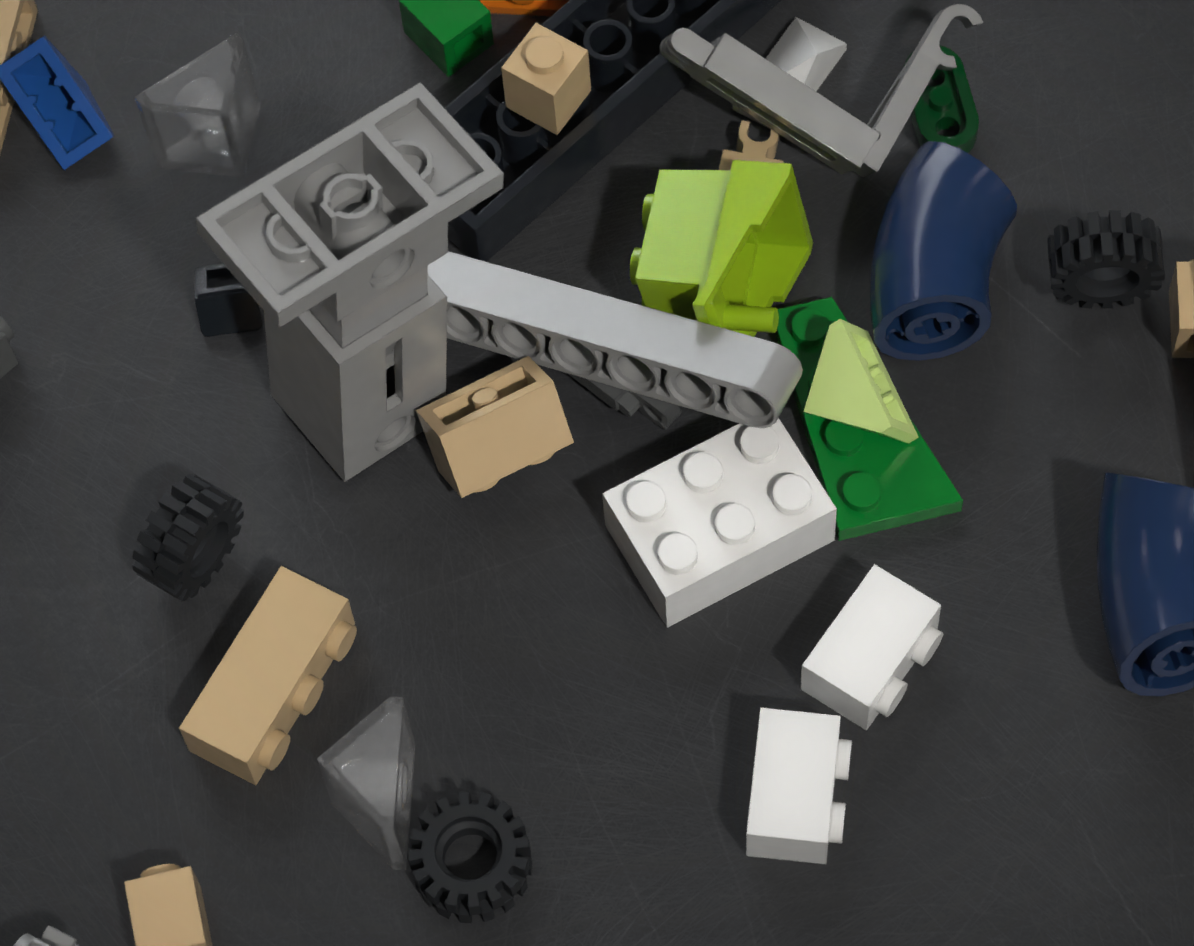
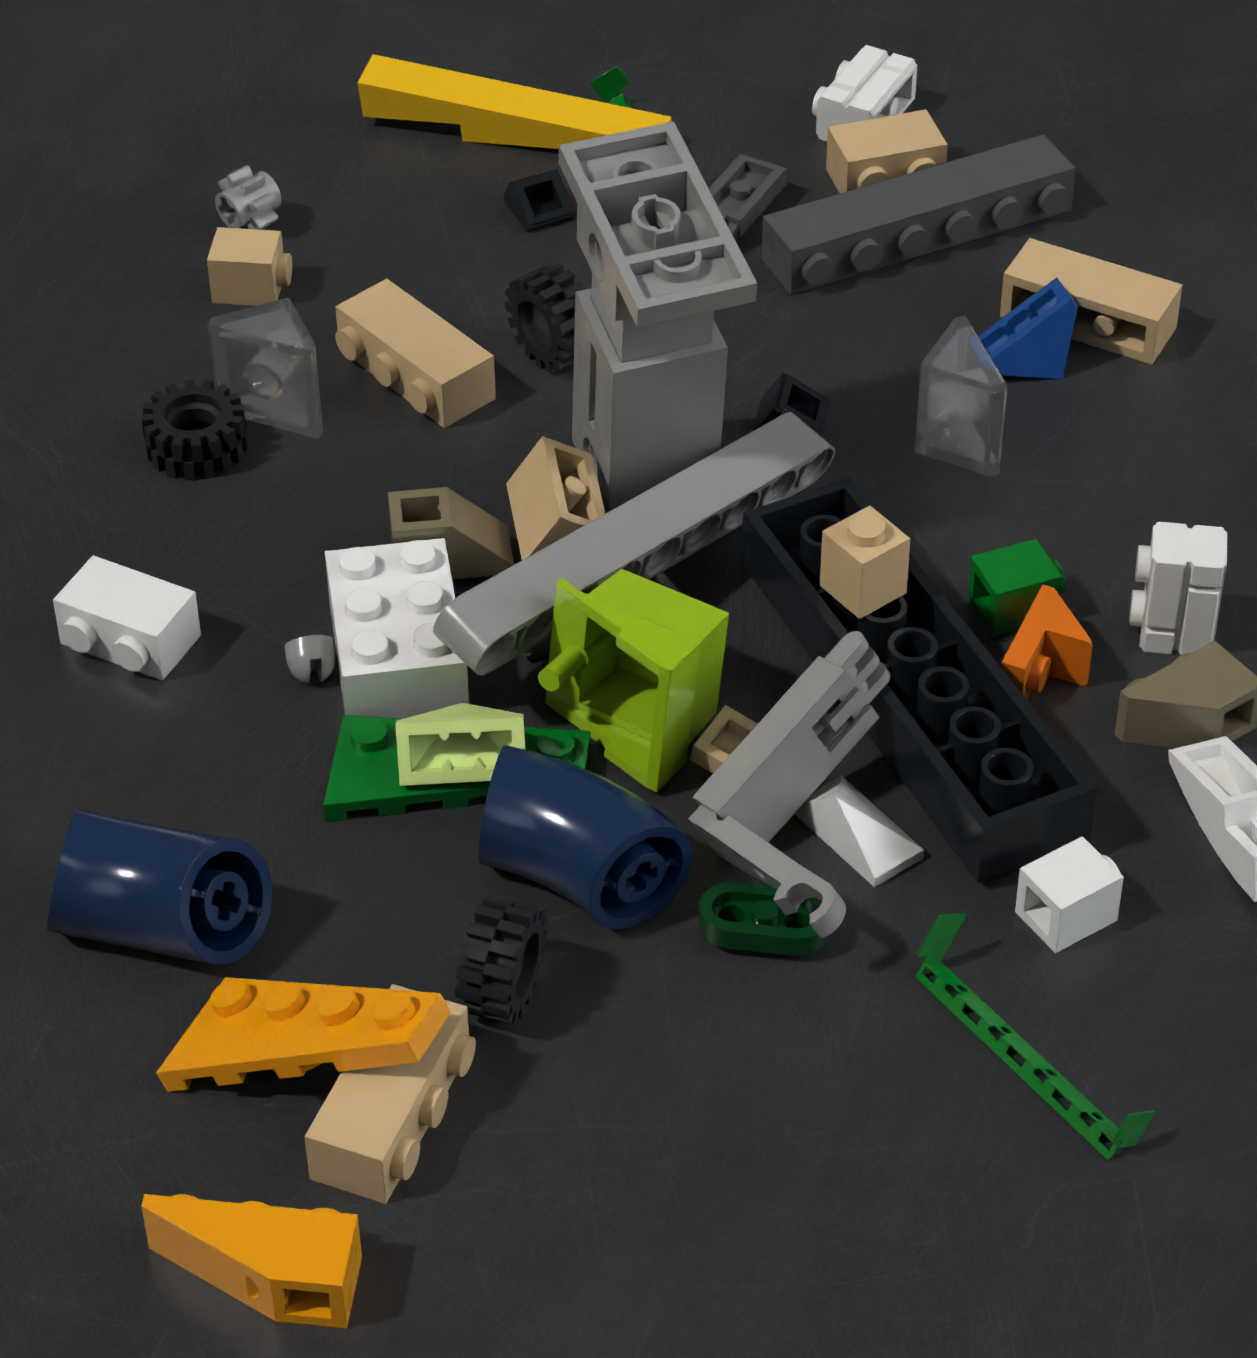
camera: 105 degrees right, 20 degrees down
white brick [801,564,943,731] -> none
none -> light grey hinge [284,635,335,683]
none -> dark tan slope [388,487,514,580]

